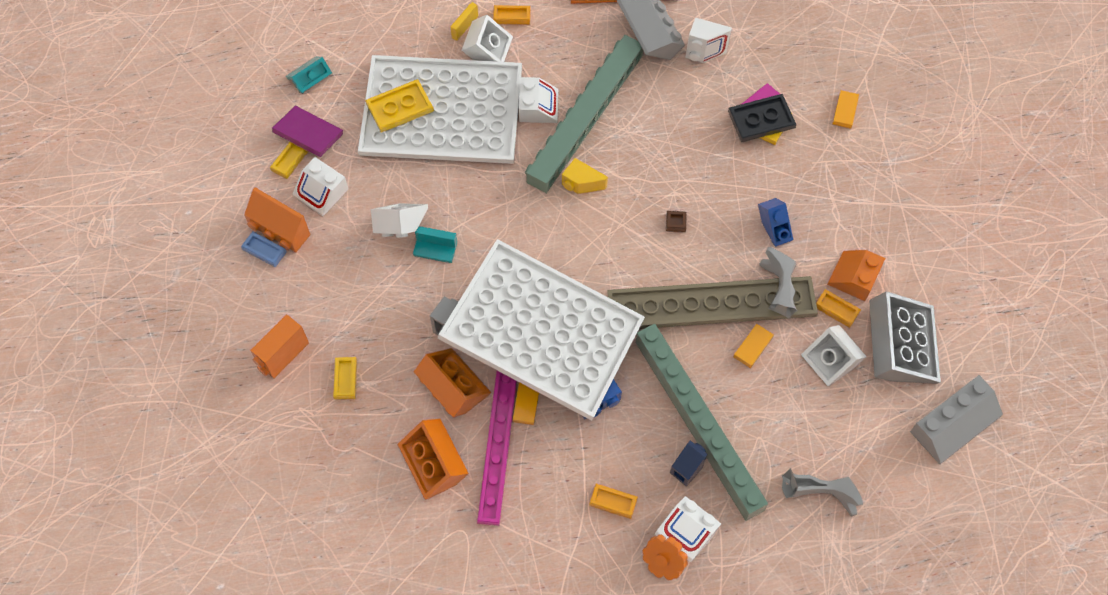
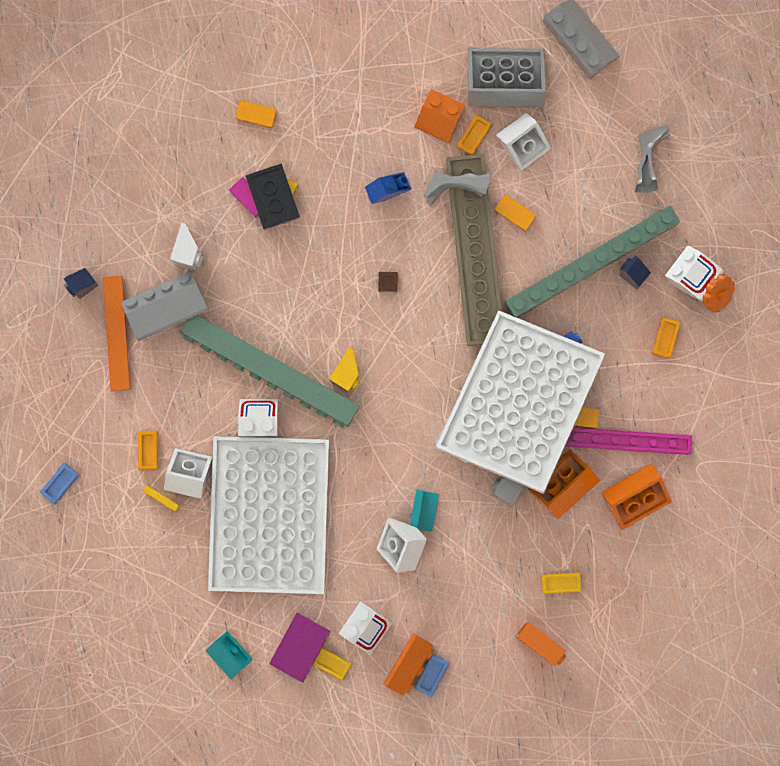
camera: 90 degrees left, 20 degrees up
yellow tile [365,79,434,133] -> none

